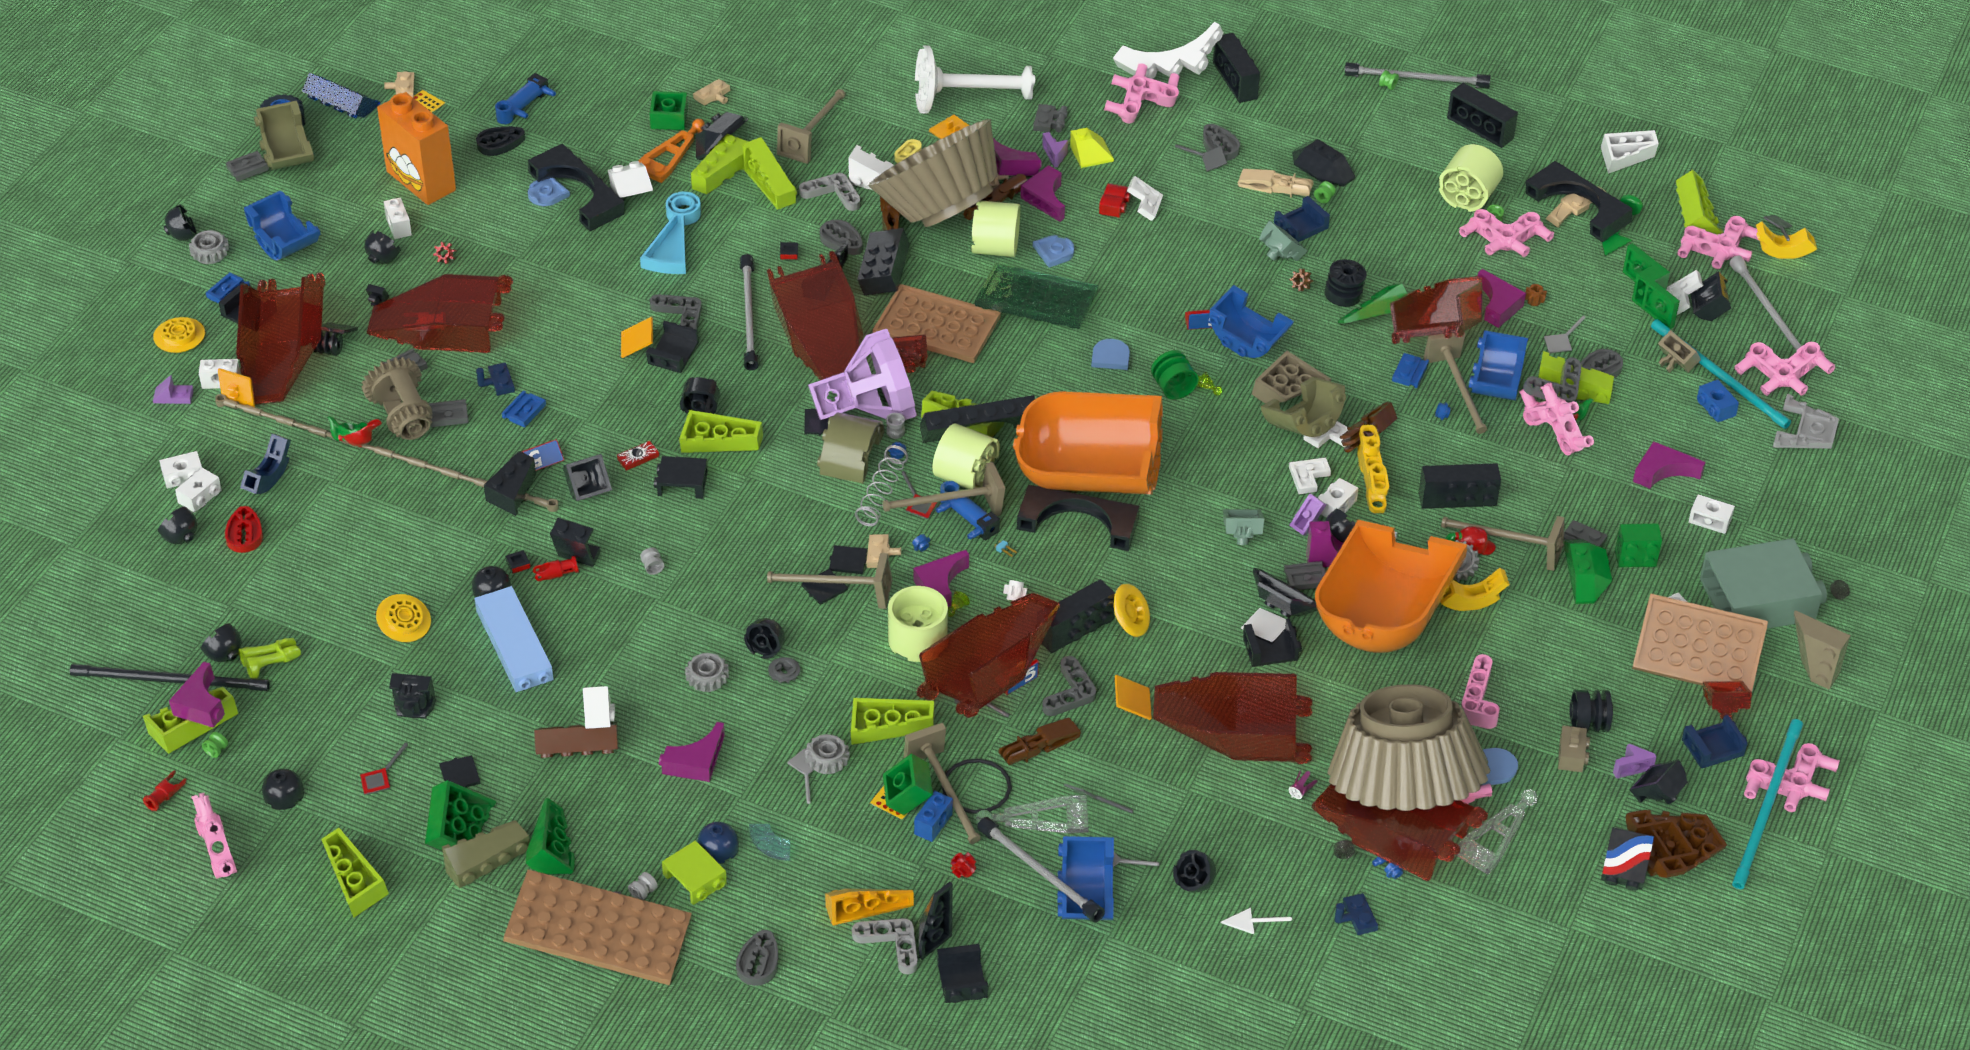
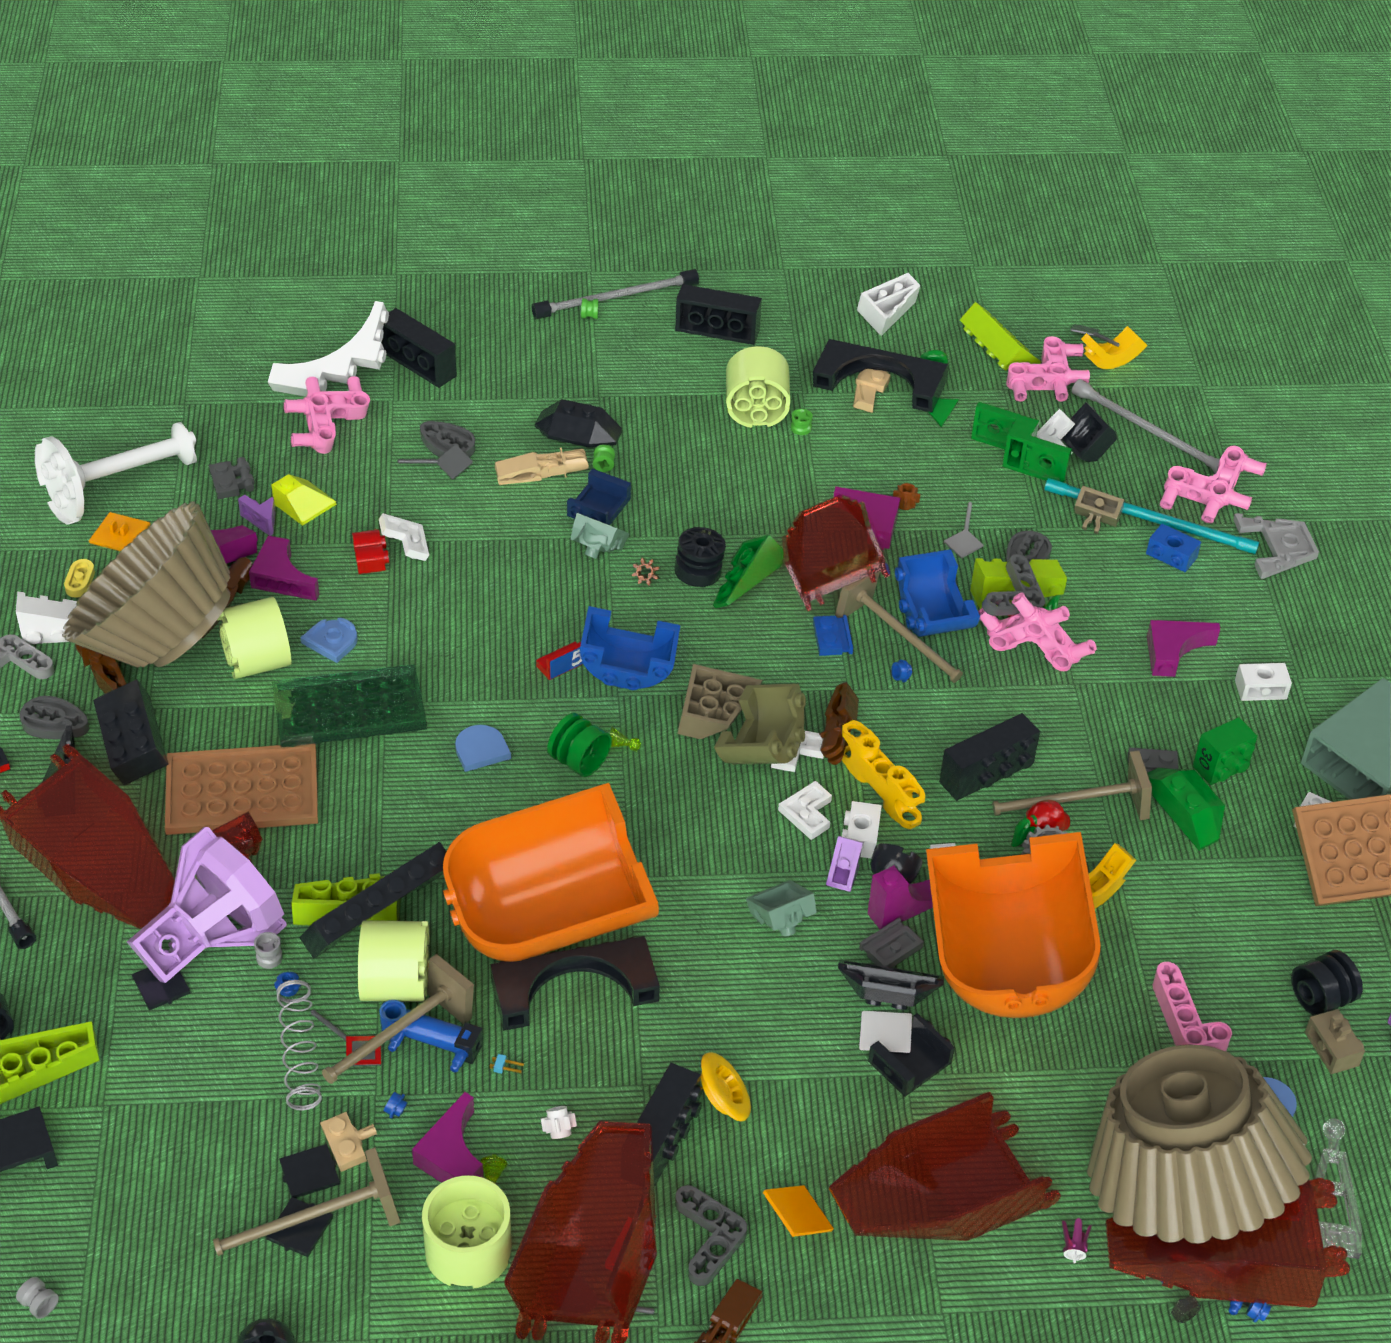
camera: 30 degrees left, 0 degrees up
olive cylinder [817,412,885,484] -> none
bright pink pin [1459,209,1554,257] -> none

